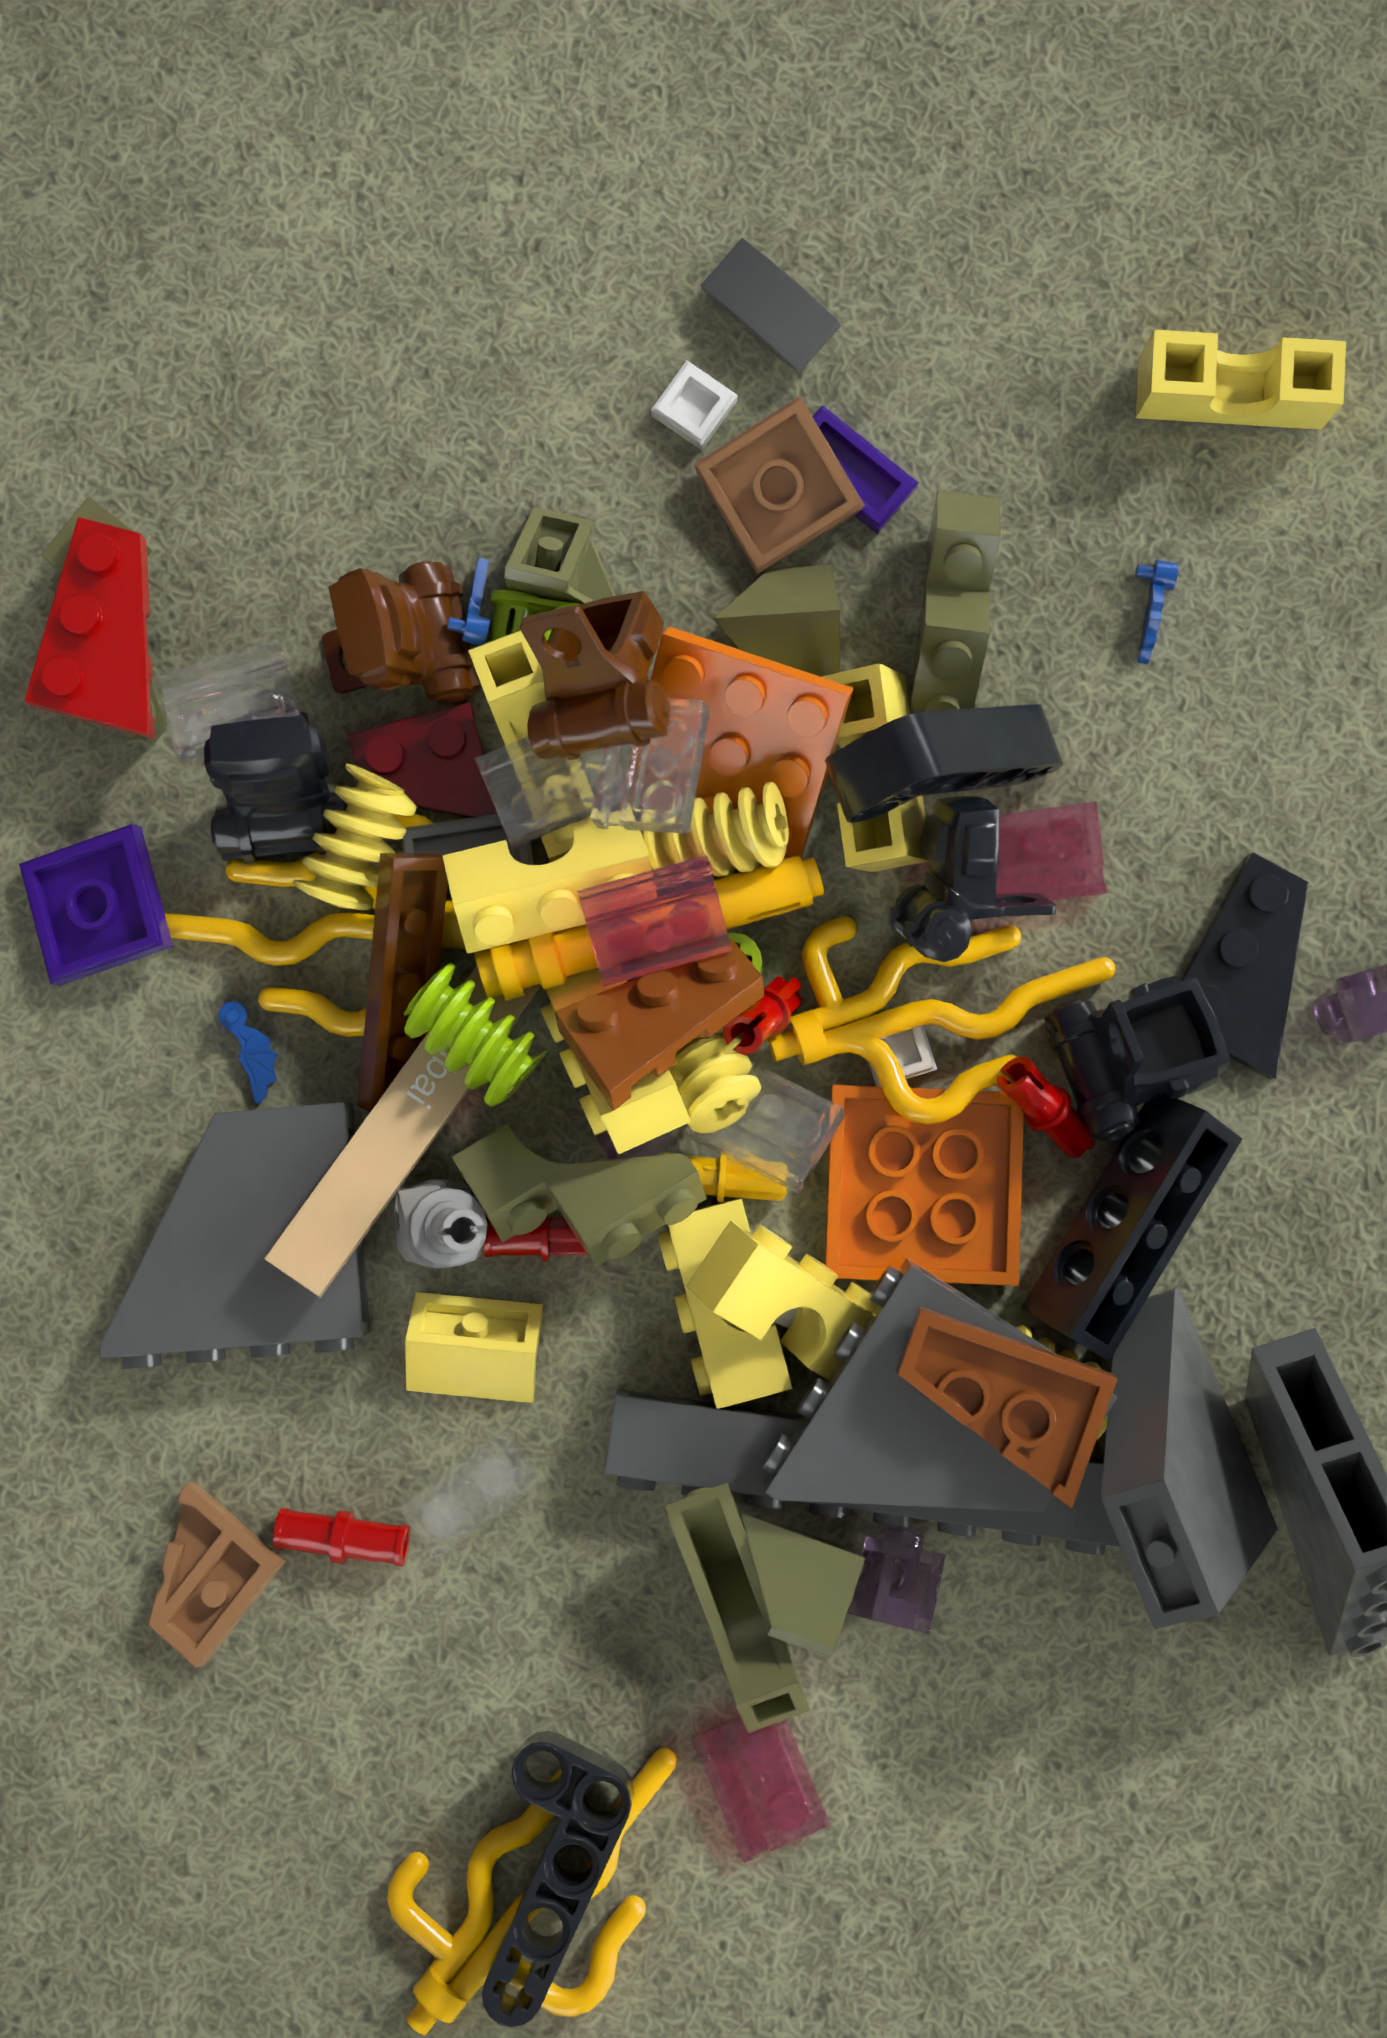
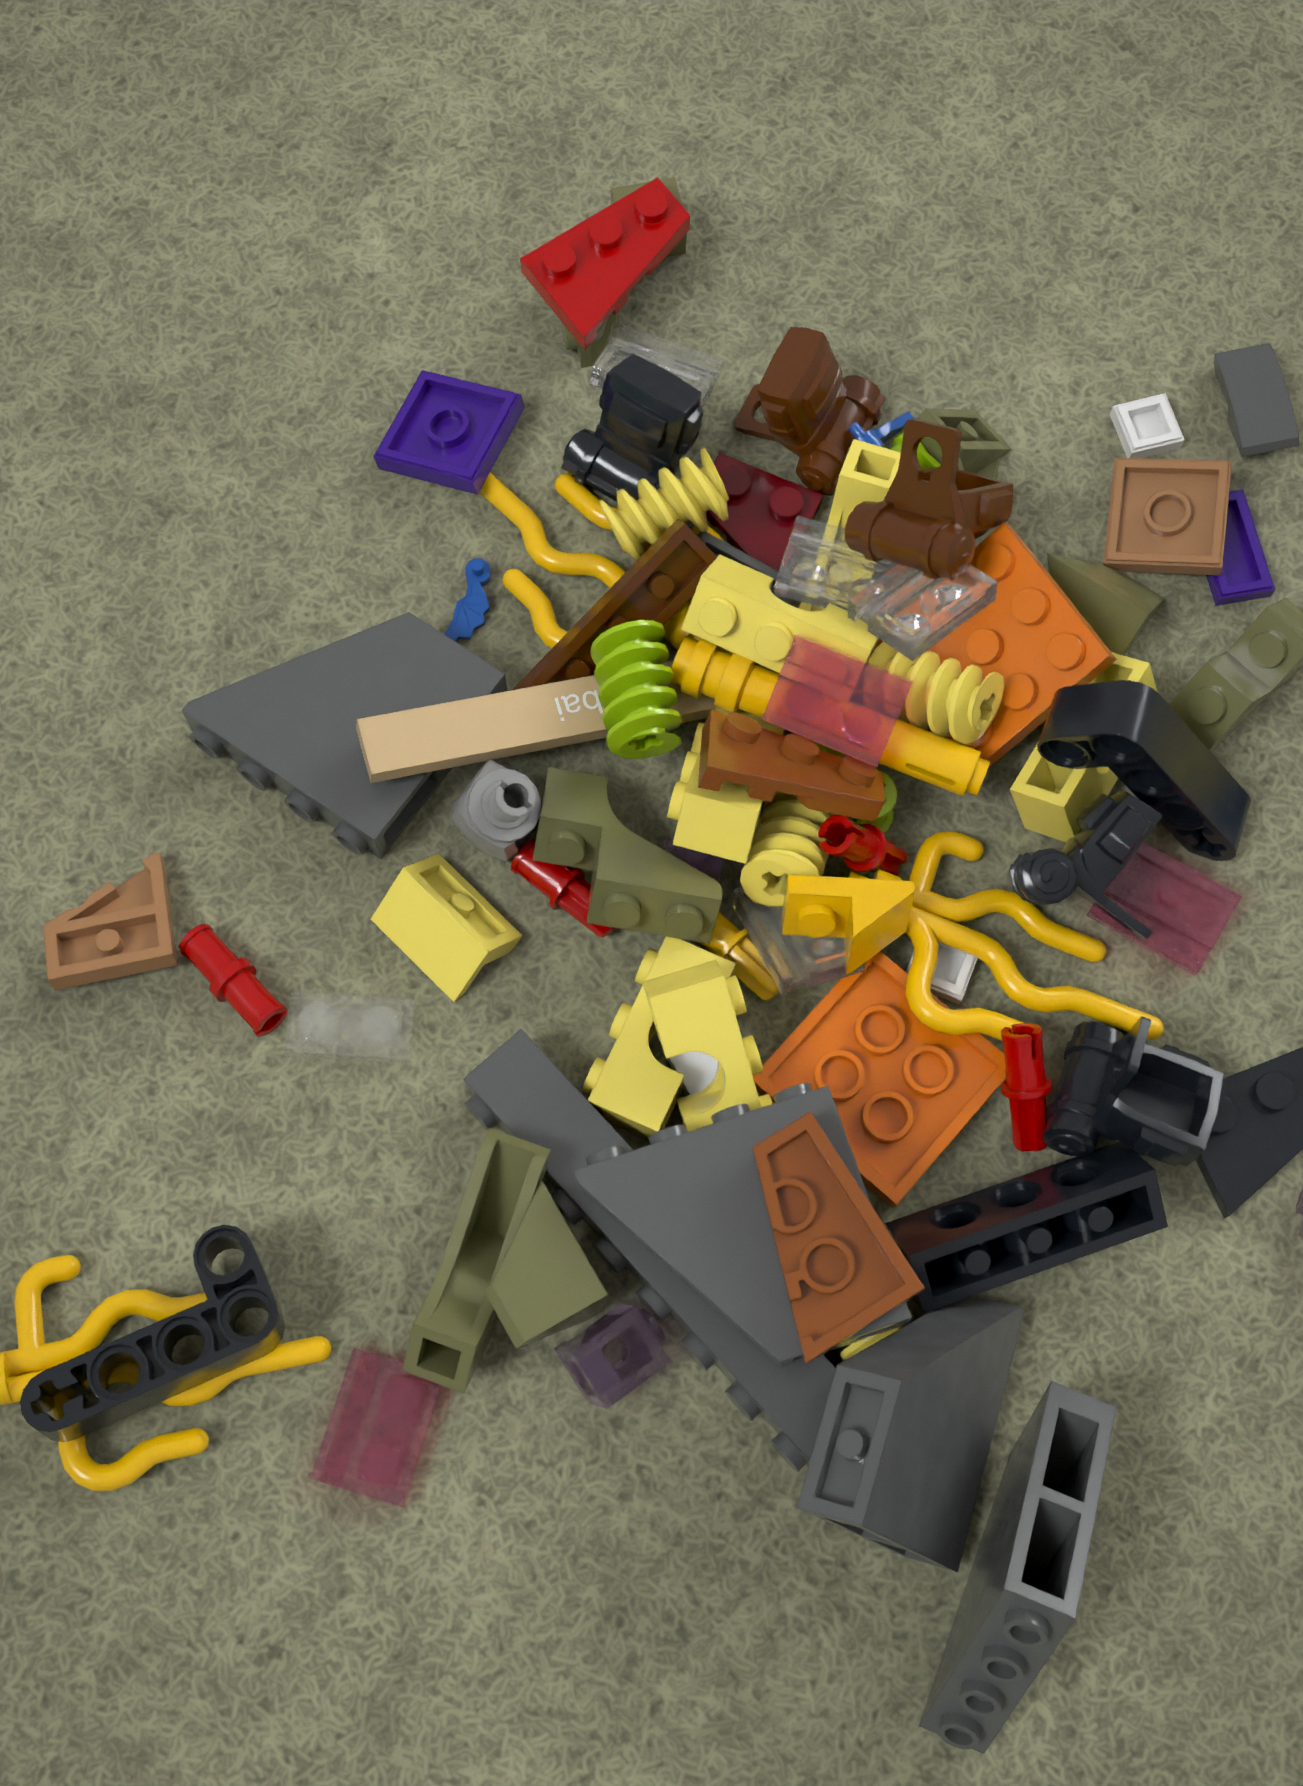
camera: 40 degrees right, 15 degrees down
none -> yellow slope [782,874,915,975]

